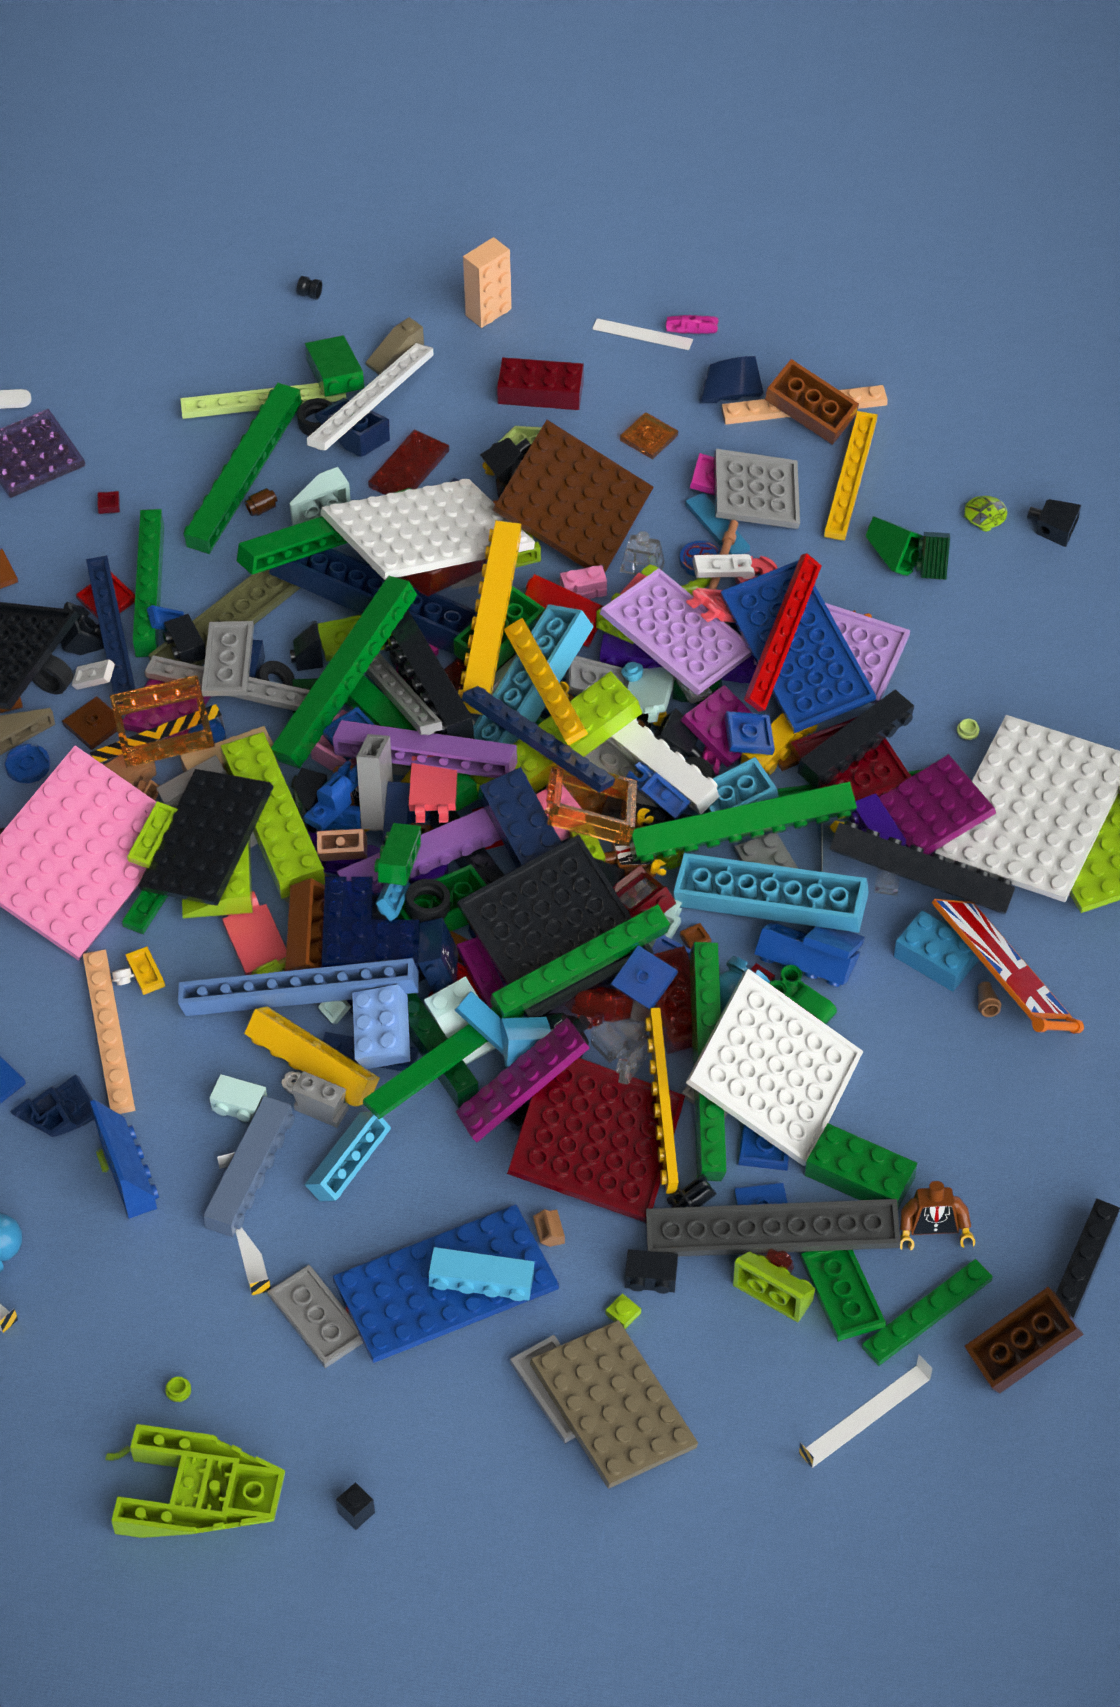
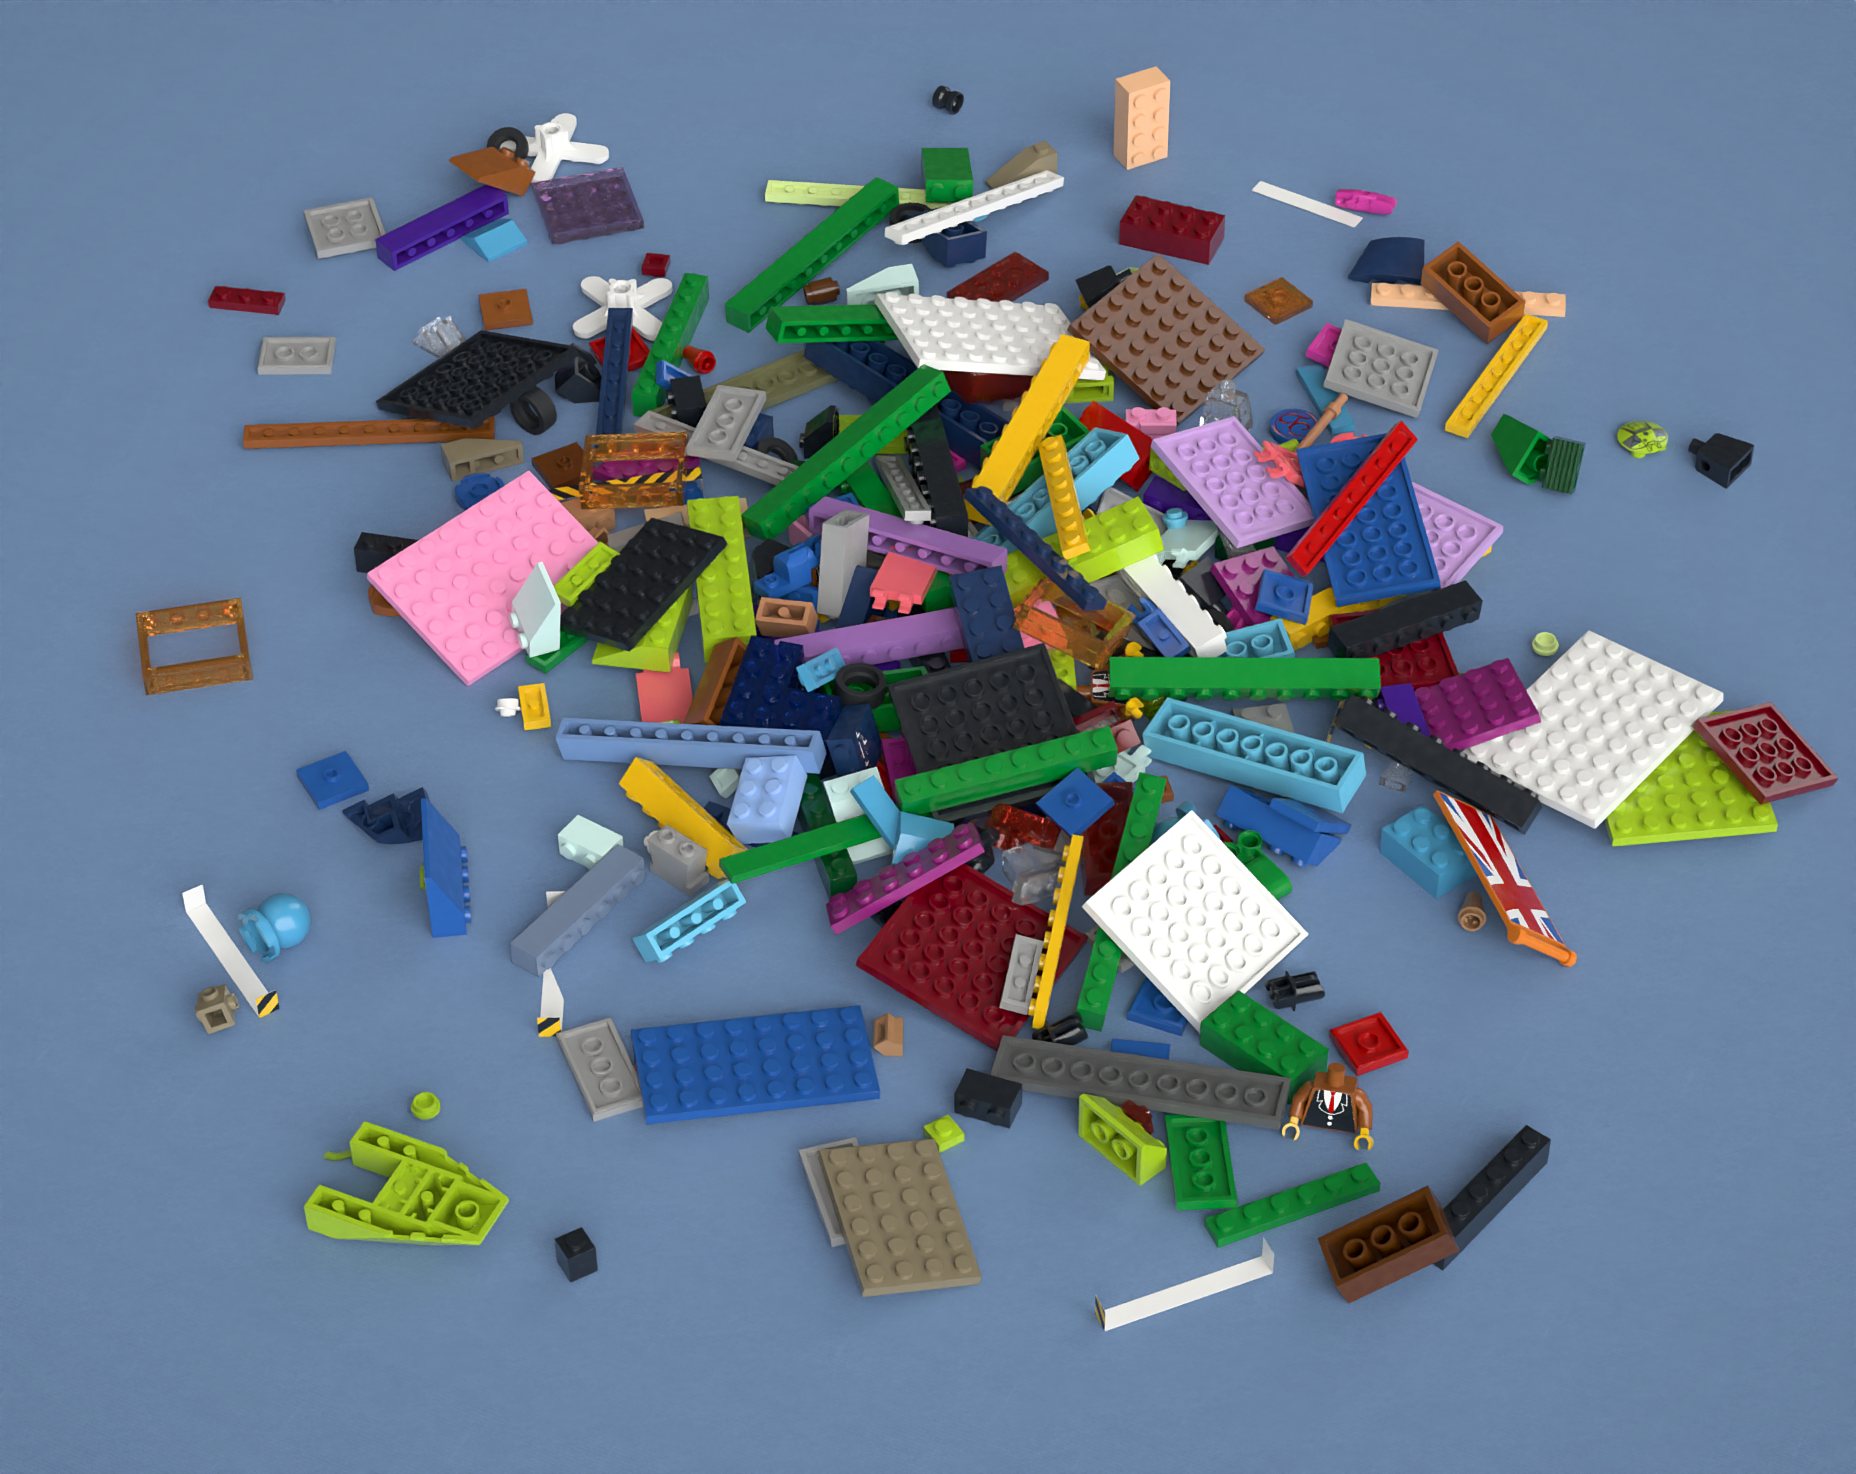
camera: 15 degrees right, 10 degrees down
white plate [72,659,115,690] -> none
light nougat plate [83,949,136,1114] -> none
green brick [374,823,421,886] -> none
medium azure brick [429,1247,535,1301] -> none
white plate [692,554,755,579] -> none
none -> light aqua slope [509,562,561,658]
none -> white piece [573,276,673,341]
none -> red cone [682,346,716,374]
none -> light grey plate [999,934,1044,1015]
none -> black arm [1265,971,1325,1011]
none -> red plate [1329,1012,1409,1076]

